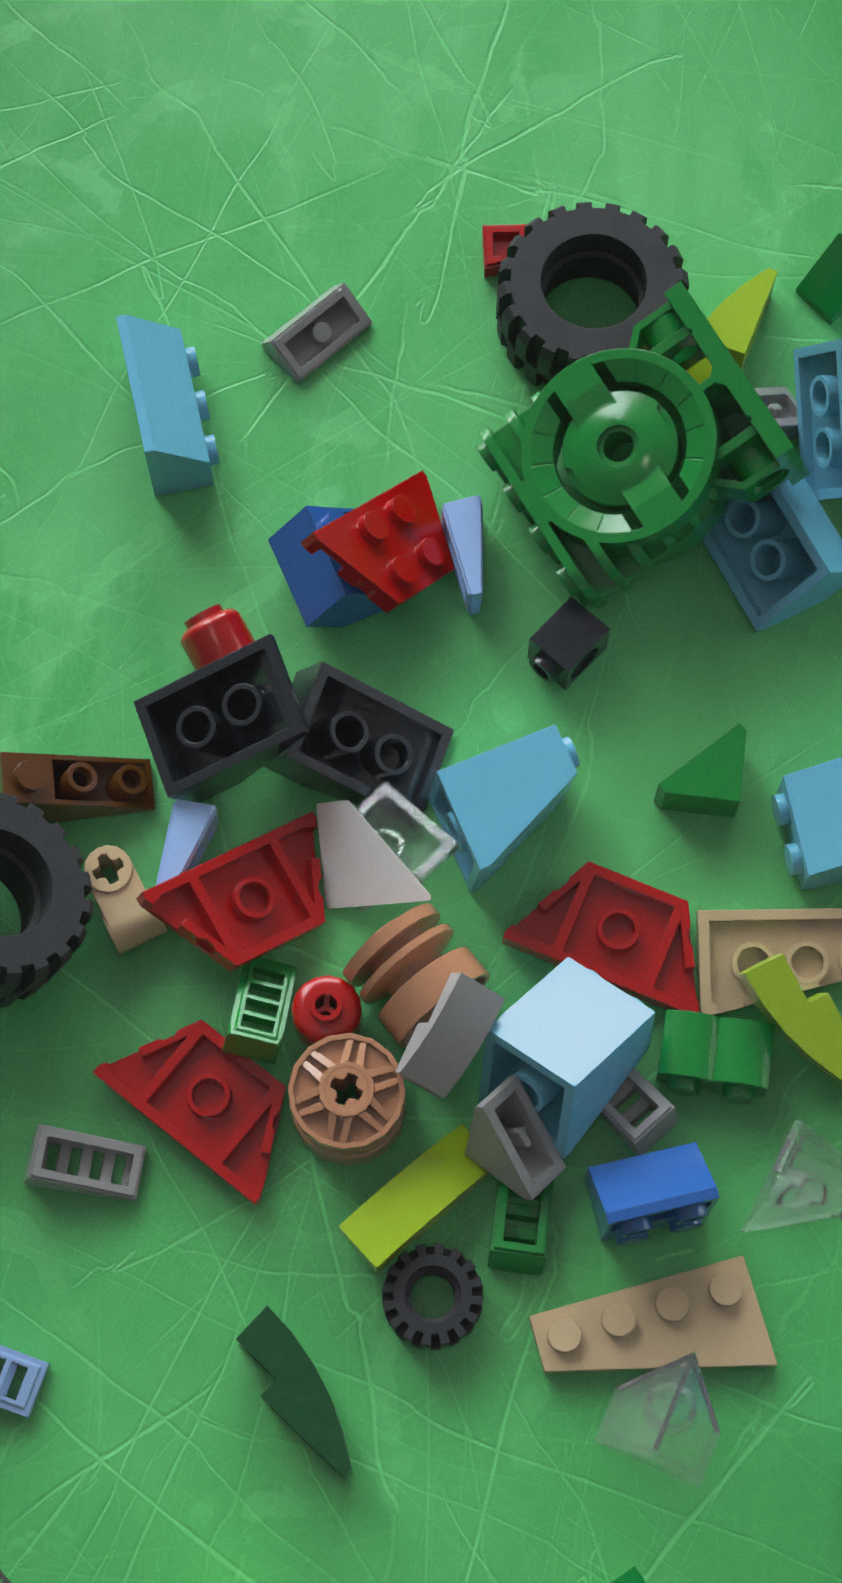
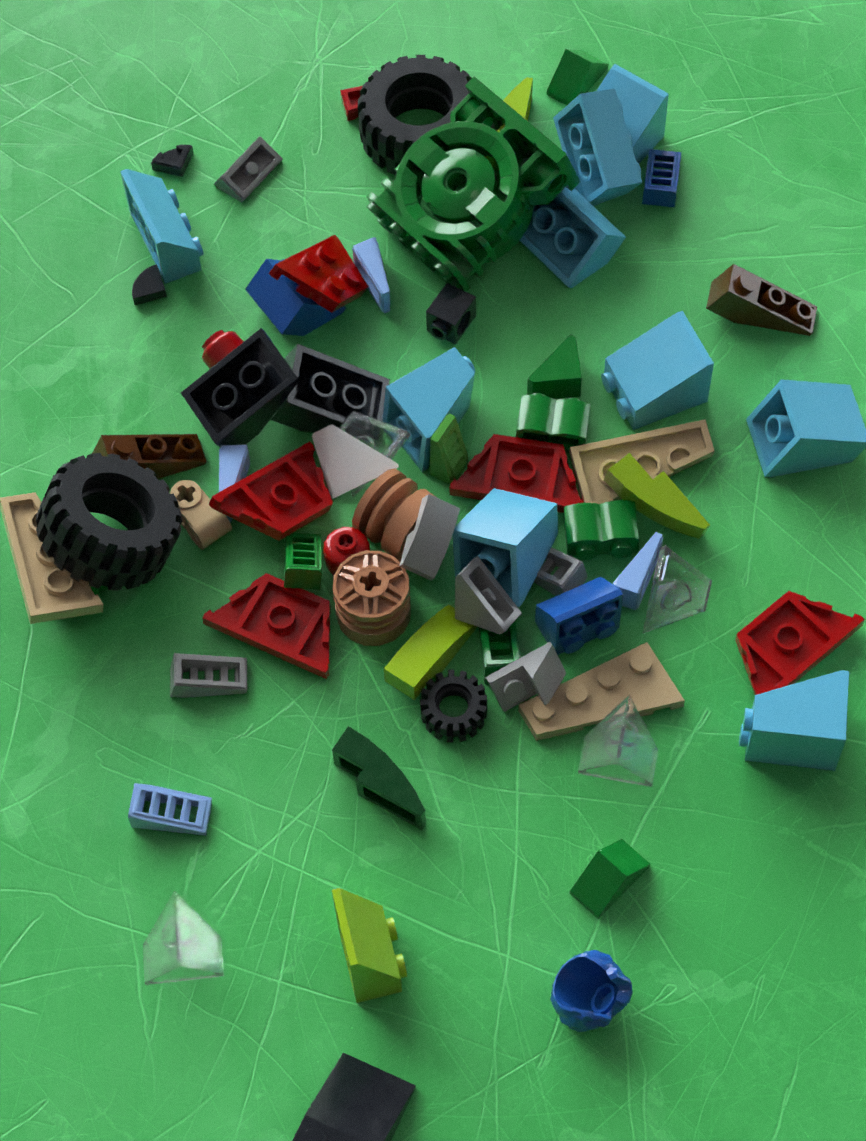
camera: 10 degrees left, 10 degrees down
none -> black tile [132,264,167,305]
none -> black tile [151,145,194,177]
none -> bright green slope [429,413,468,485]
none -> light grey slope [486,642,566,712]
none -> green brick [516,393,591,453]
none -> light blue slope [613,532,663,610]

